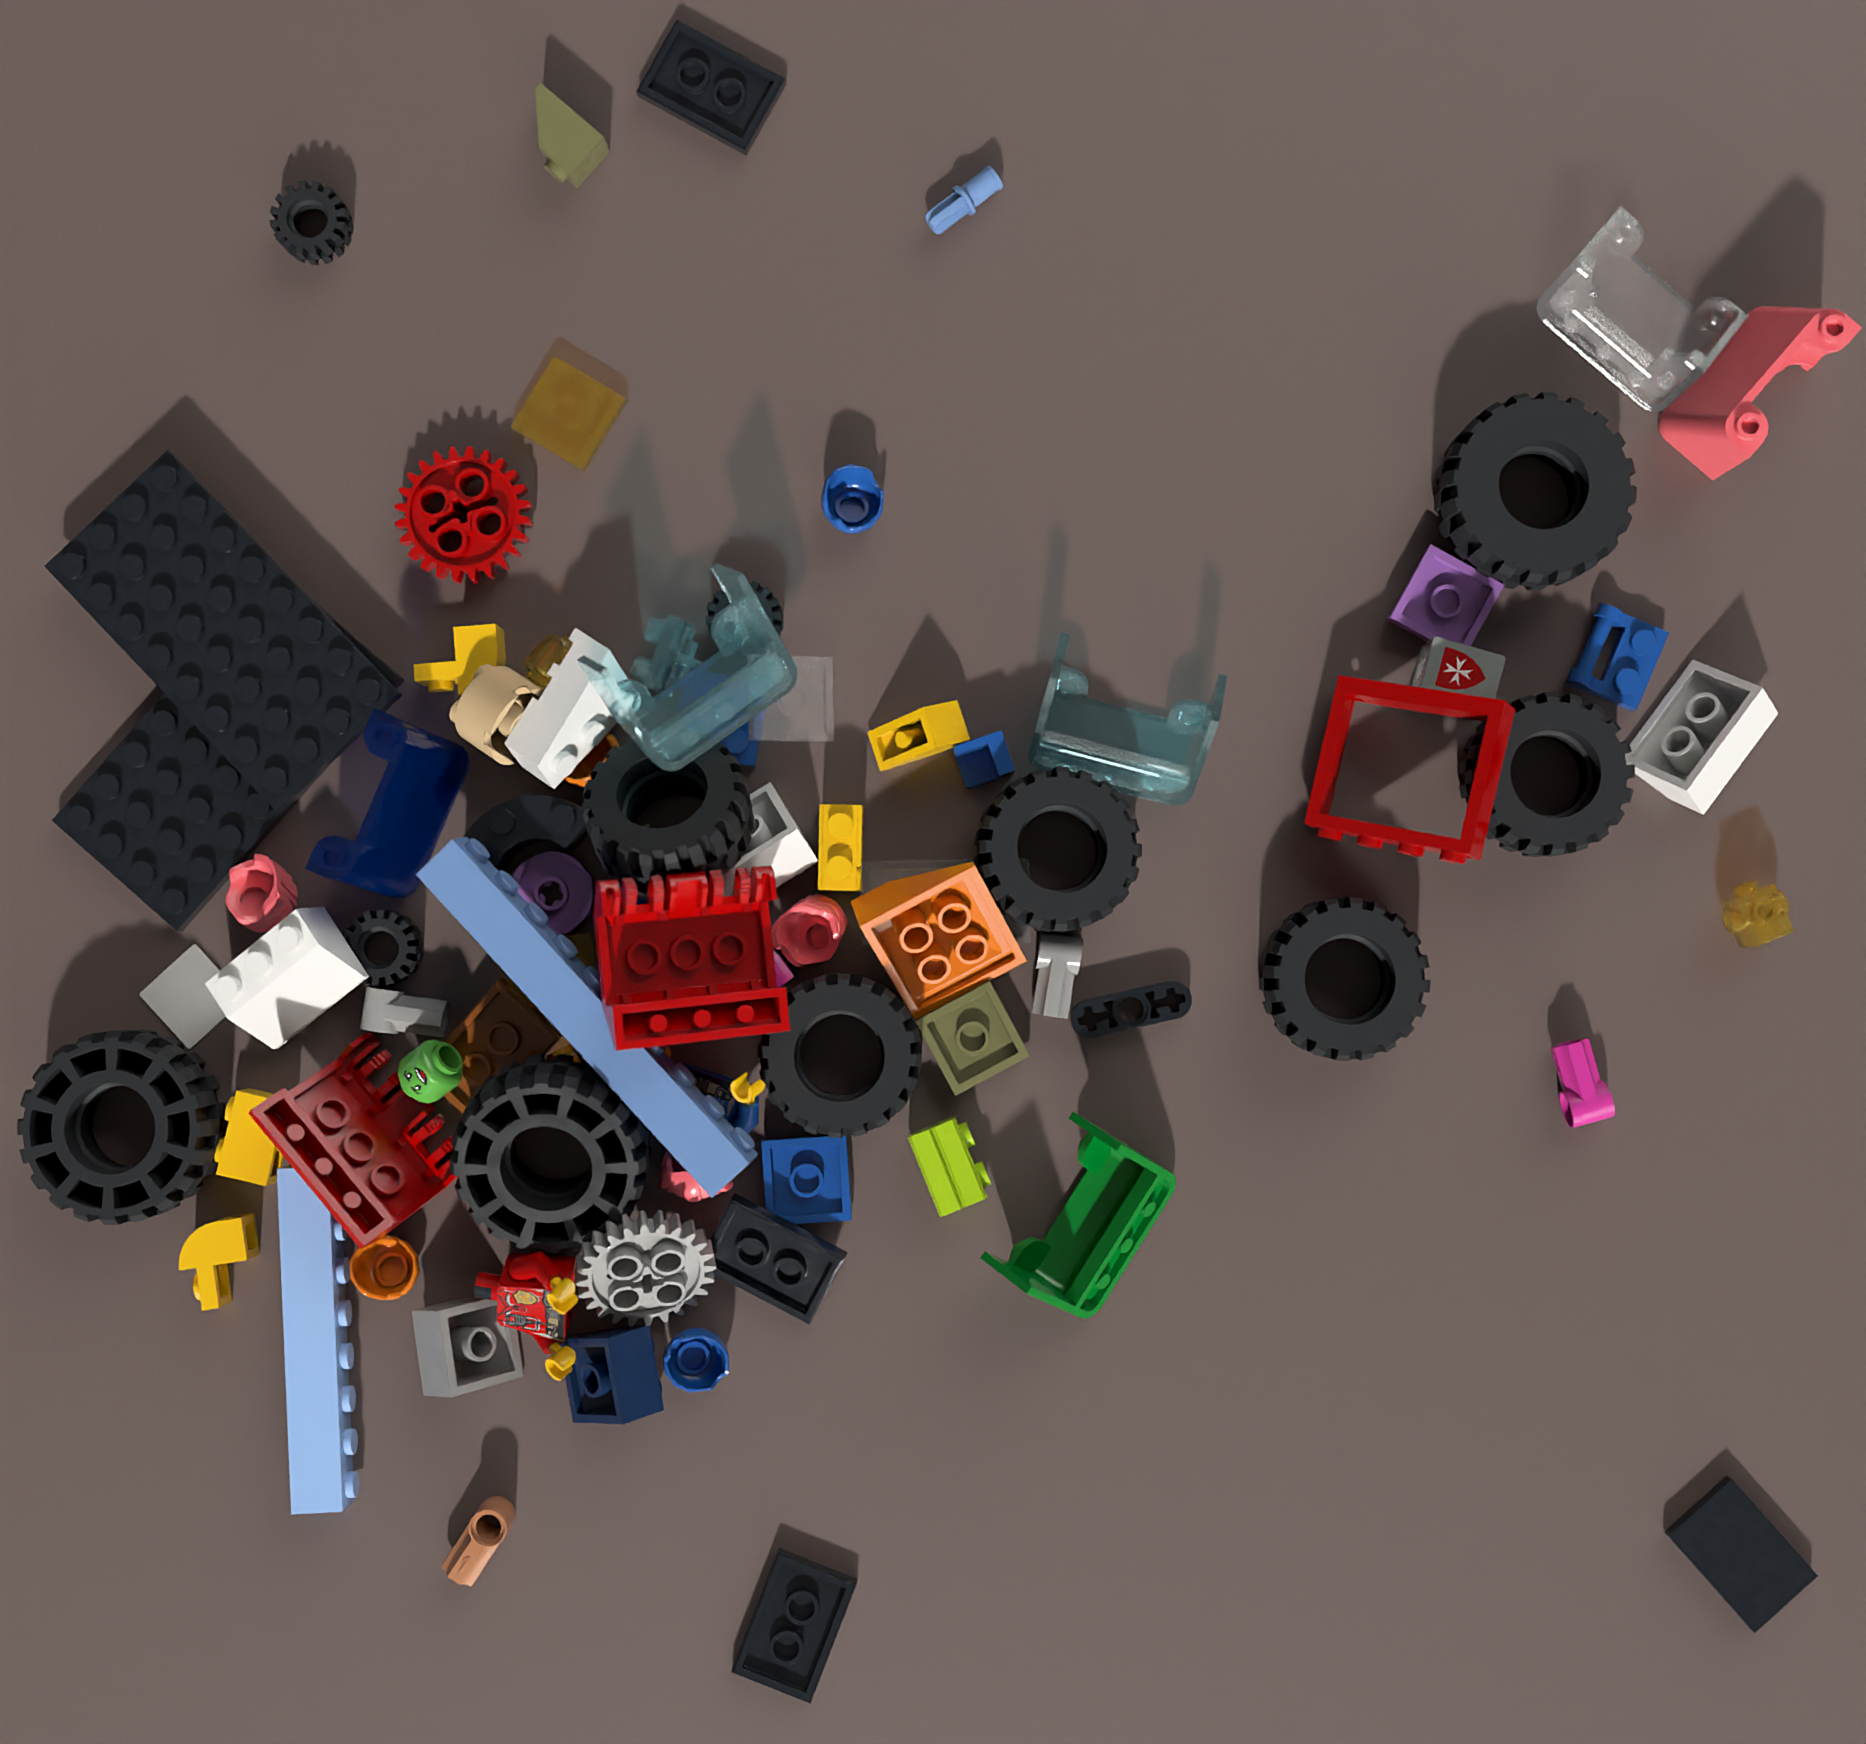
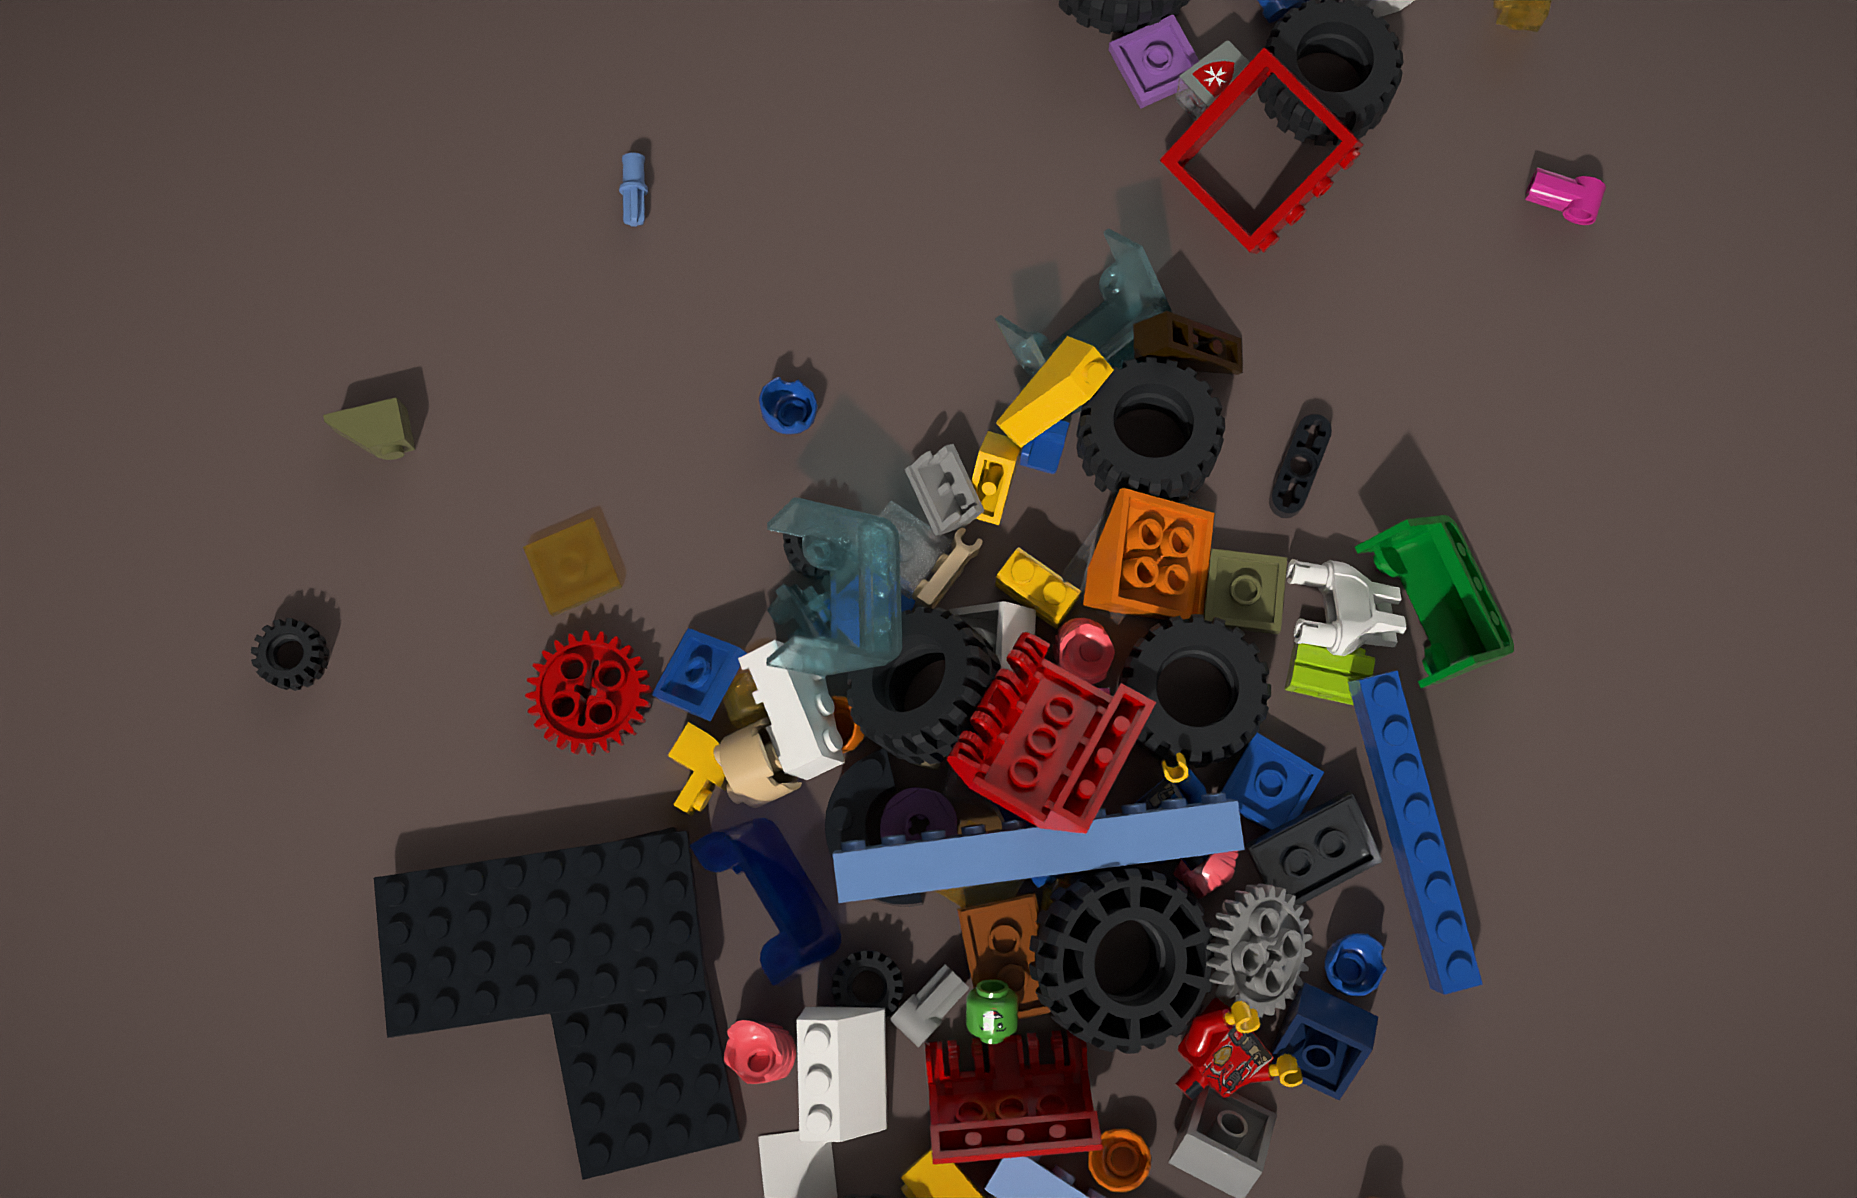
camera: 55 degrees left, 10 degrees down
black tile [636,20,787,156] -> none
black tile [731,1548,858,1703] -> none
light grey piece [1031,931,1083,1019] -> none
black tyre [1258,897,1431,1061] -> none
none -> blue plate [651,628,747,721]
none -> light grey hinge [905,444,985,536]
none -> tan plate [911,527,983,613]
none -> yellow slope [996,336,1114,447]
none -> dark brown slope [1133,311,1243,375]
none -> white connector [1286,559,1407,656]
none -> blue brick [1348,670,1483,995]

